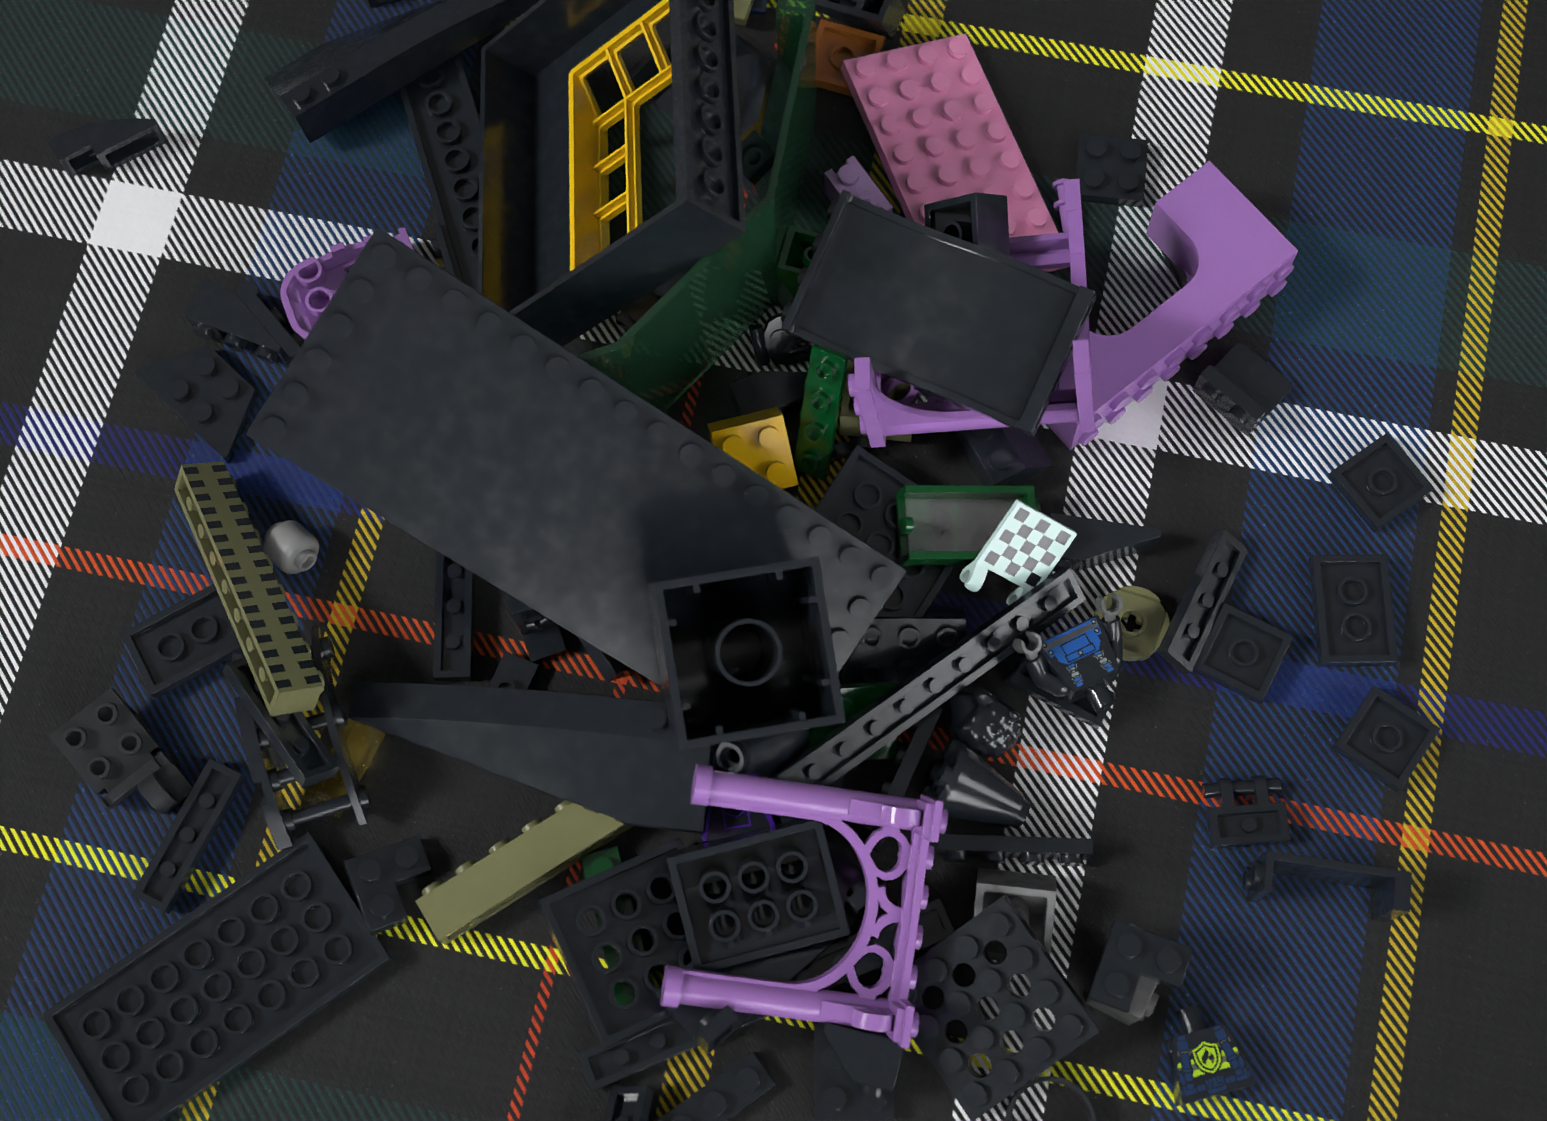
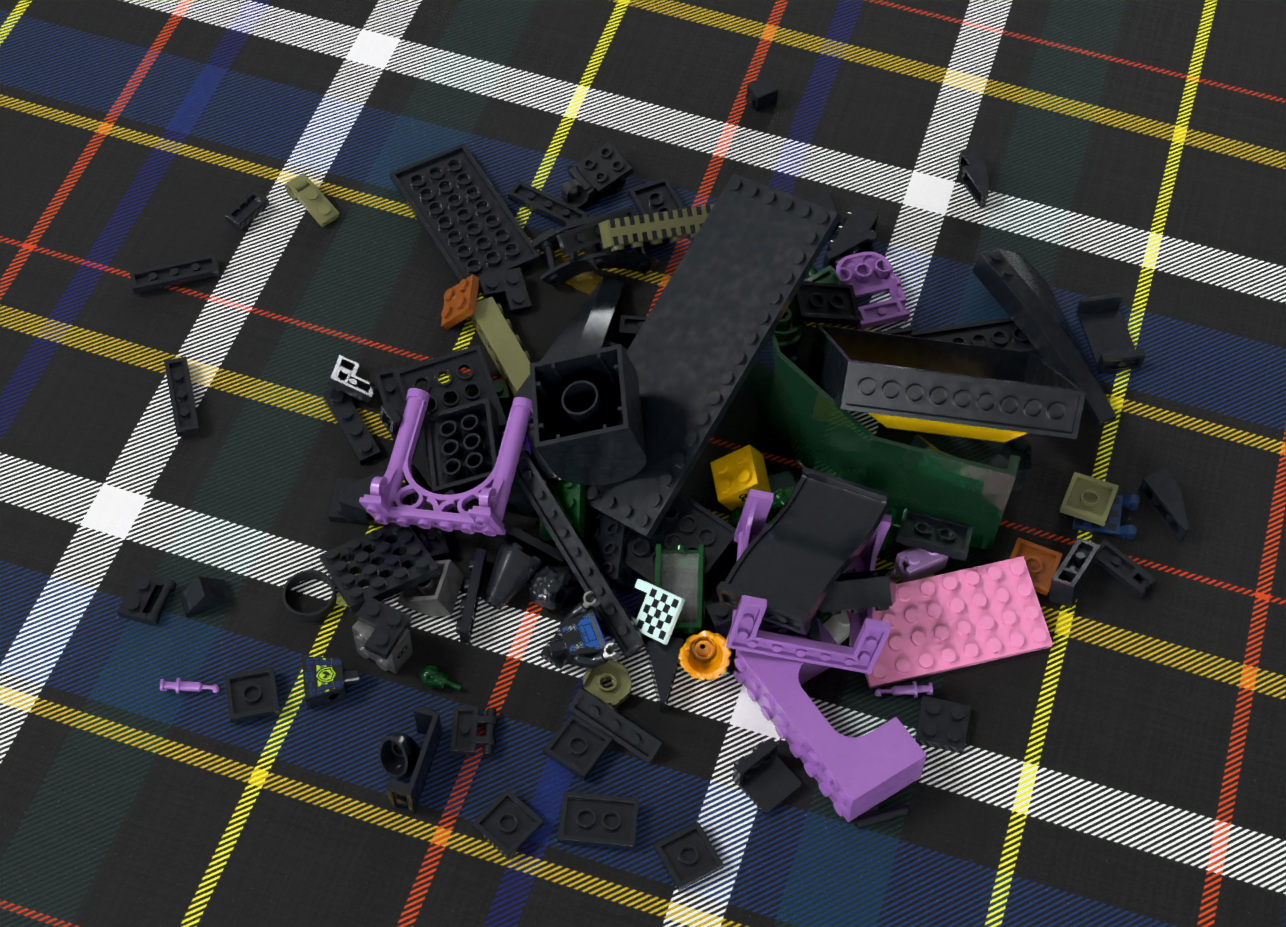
camera: 90 degrees right, 15 degrees down
none -> black hat [378,732,420,778]
none -> dark green piece [420,664,462,691]
none -> dark orange plate [441,274,480,330]
none -> light orange hair [678,630,731,681]
none -> black plate [896,508,973,561]

